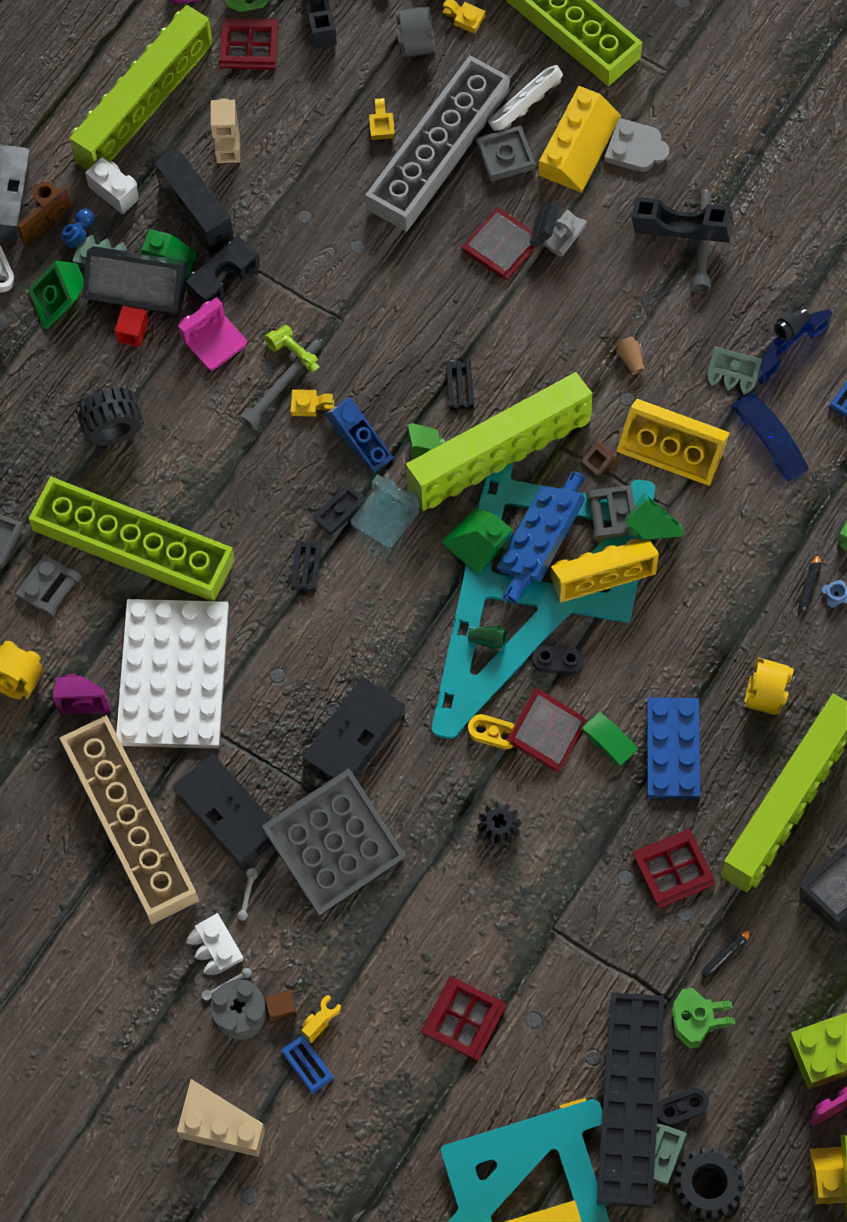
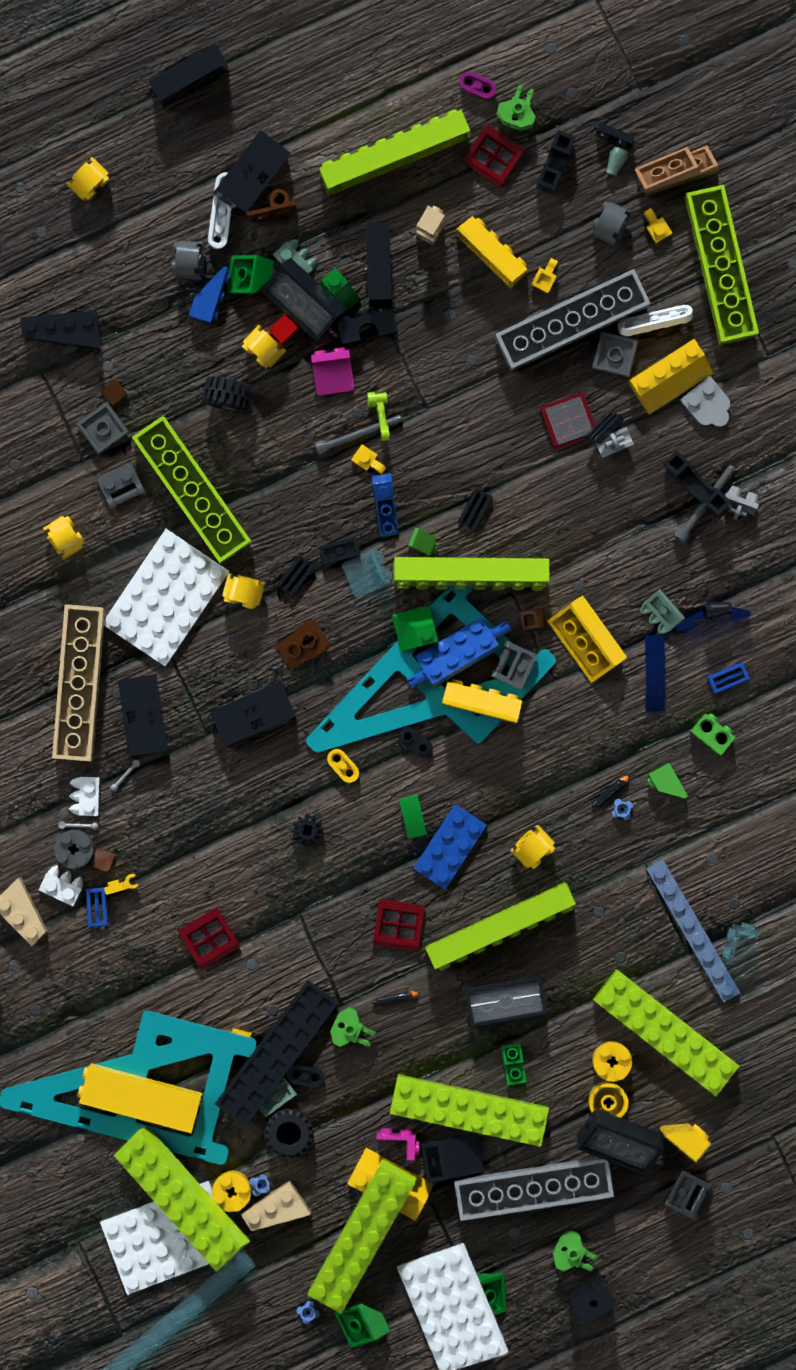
camera: 30 degrees right, 20 degrees up
magenta slope [53,674,111,715] -> none
blue plate [61,209,95,248] -> none
white brick [85,157,139,215] -> none
dark grey piece [261,769,406,915] -> none
dark green cone [468,625,507,650] -> none
clear piece [506,688,587,773] -> none
medium nougat cone [616,337,645,375] -> none
green slope [625,493,685,540] -> none
none -> white plate [39,865,83,906]
none -> blue slope [189,267,231,325]
none -> yellow brick [222,573,265,609]
none -> yellow brick [242,325,286,368]
none -> reddish brown piece [276,619,331,670]
none -> yellow slope [456,216,527,288]
none -> light grey hips [725,486,759,520]

